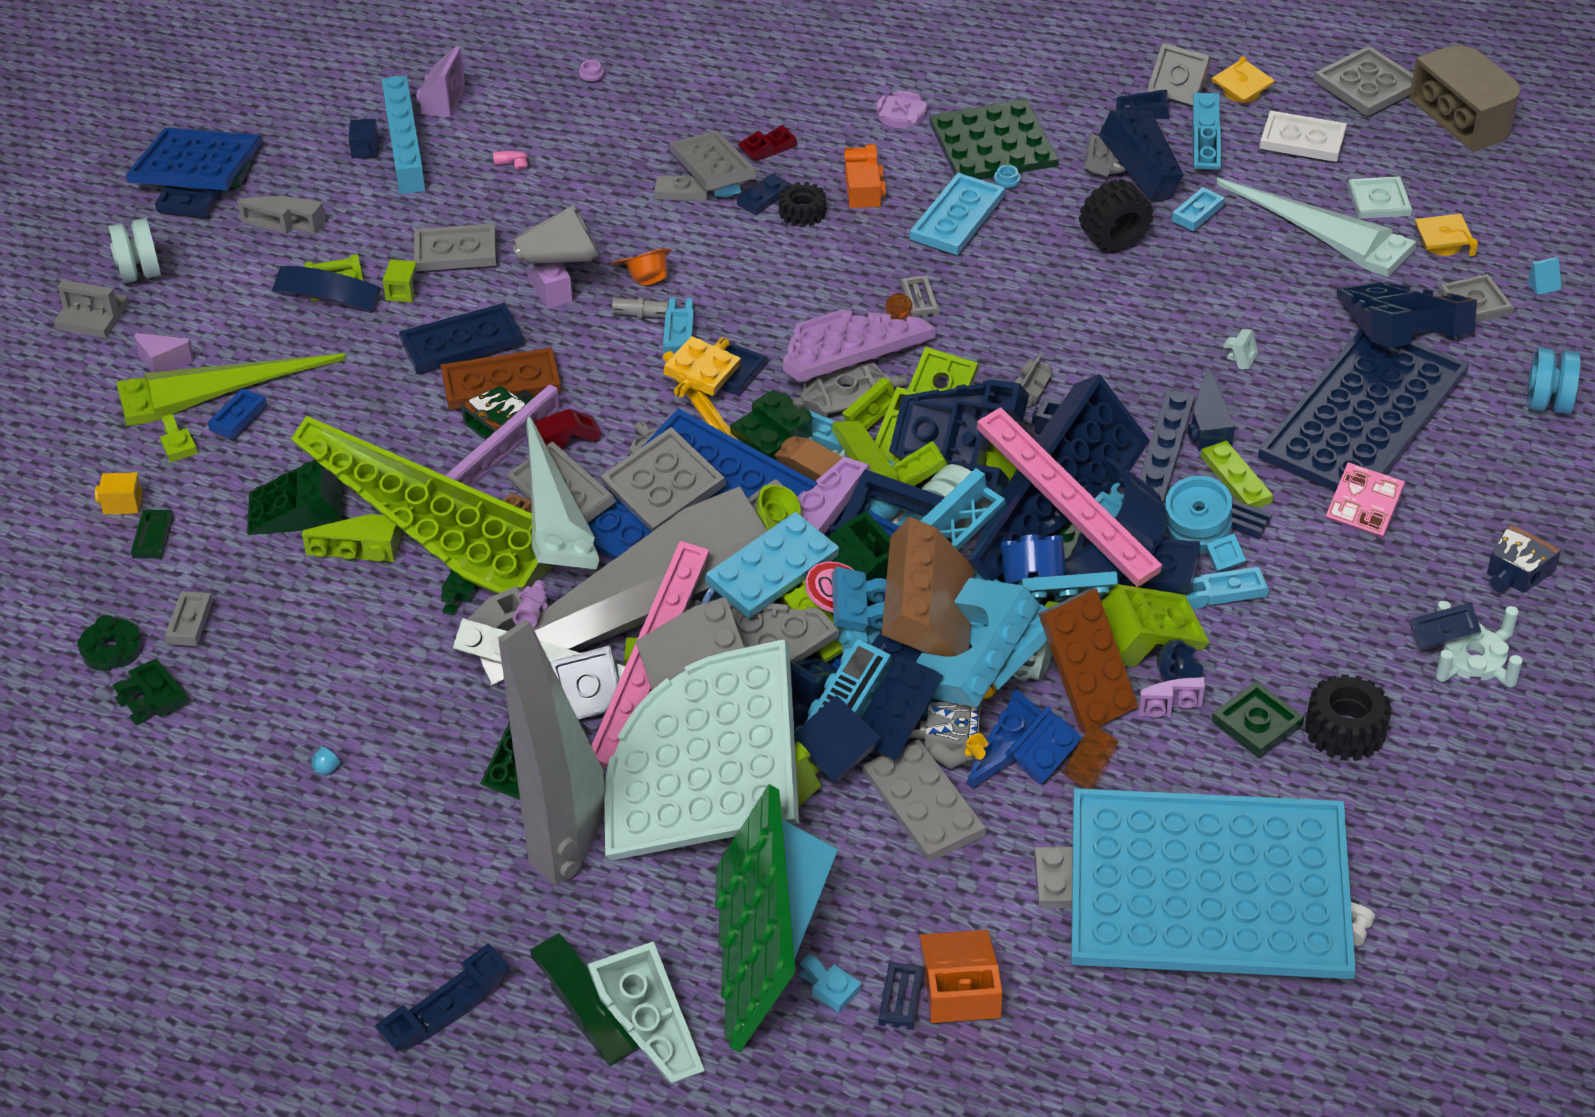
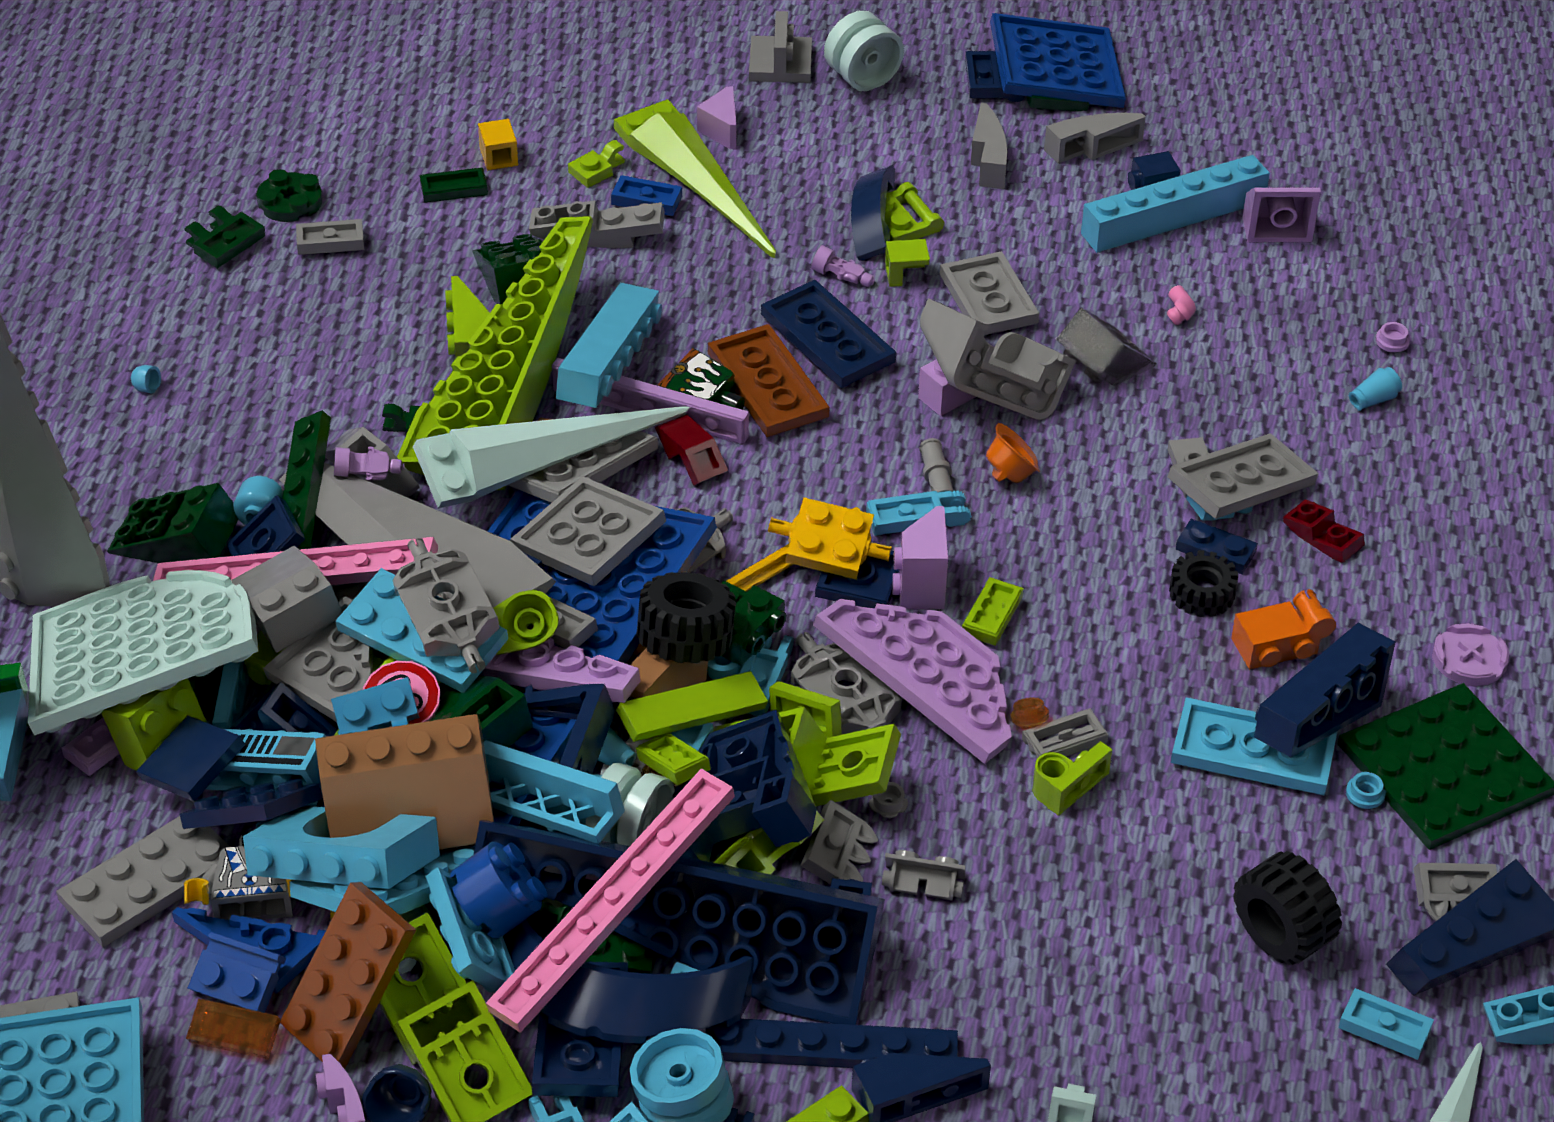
camera: 75 degrees right, 0 degrees up
none -> light grey plate [392,537,500,673]
none -> light grey slope [529,200,665,248]
none -> medium azure brick [556,282,662,408]
none -> black tyre [637,572,736,663]
none -> lavender piece [811,245,875,287]
none -> lavender slope [892,506,948,609]
none -> lime plate [962,577,1024,646]
none -> lime plate [1032,741,1112,816]
none -> light grey slope [1044,113,1146,164]
none -> clear smoke slope [1056,307,1157,386]
none -> dark blue wedge [1254,622,1396,758]
none -> medium azure cone [1349,367,1402,411]

